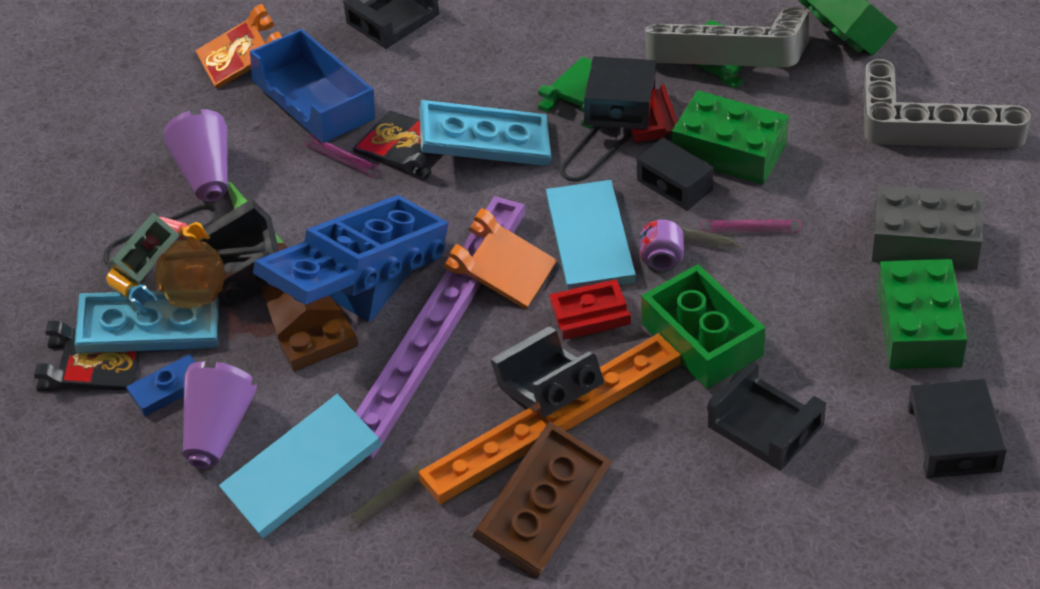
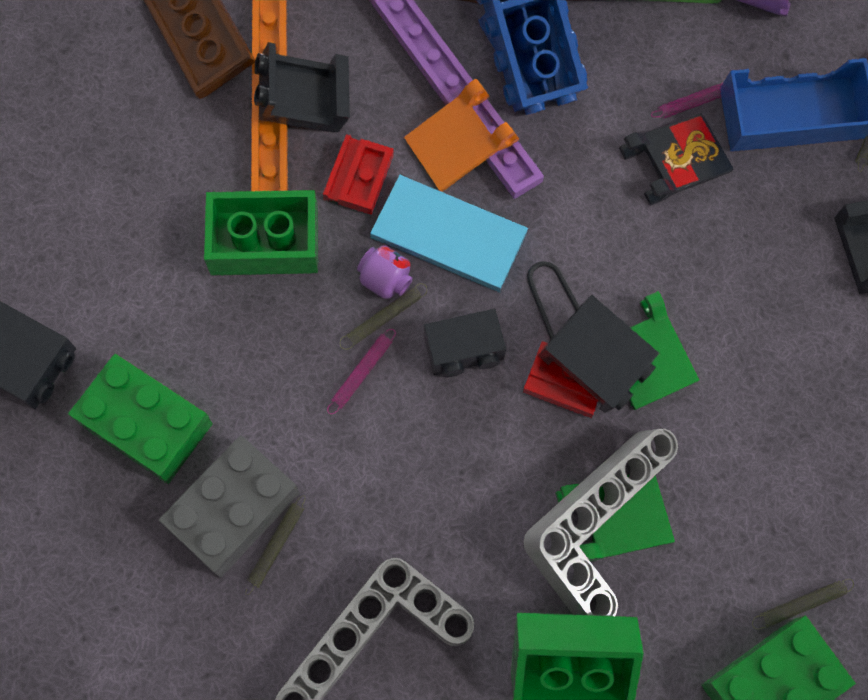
camera: 115 degrees right, 25 degrees up
medium azure tile [419,100,552,166] -> none
green brick [672,90,789,185] -> none
black panel [707,362,826,471] -> none

